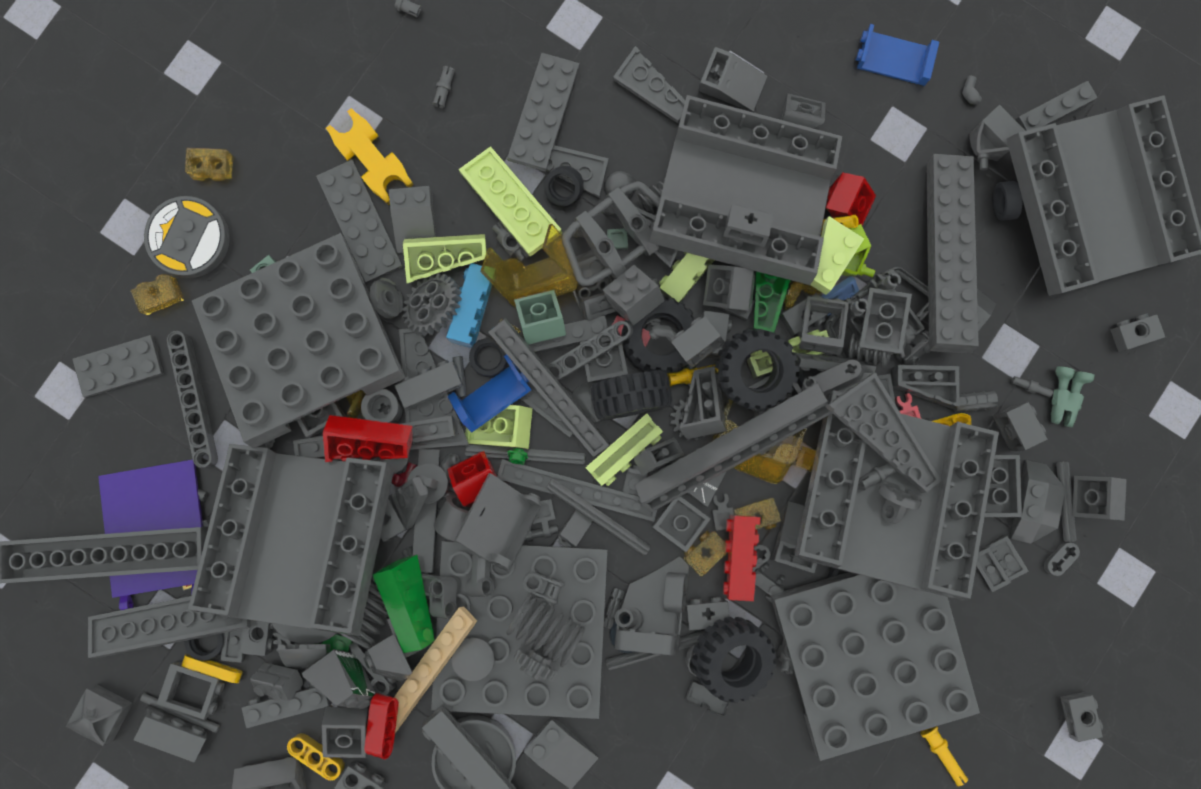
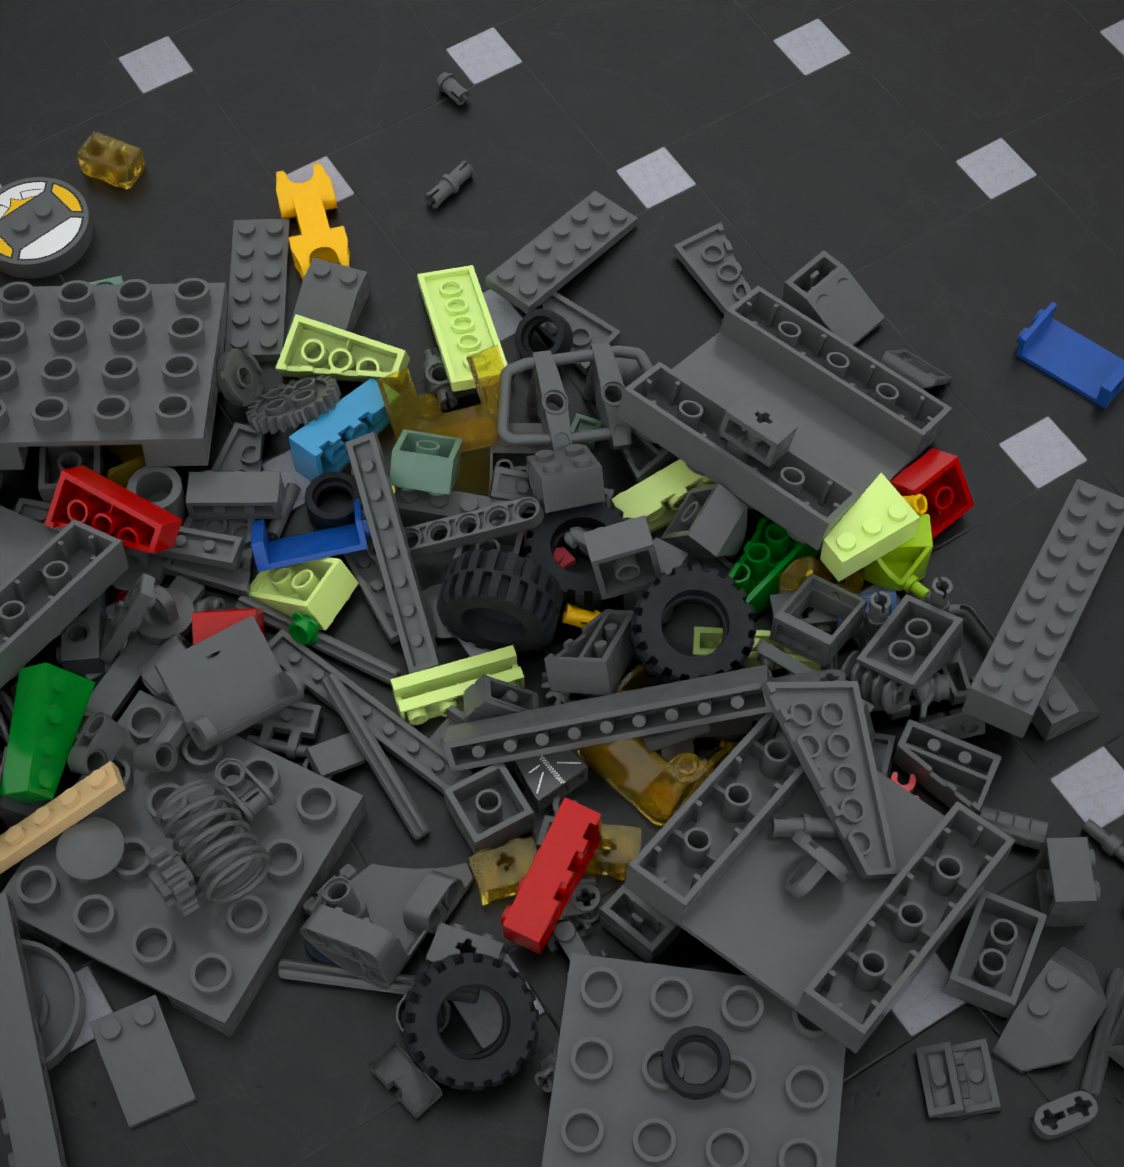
camera: 30 degrees right, 25 degrees down
none -> black tyre [662,1026,731,1100]

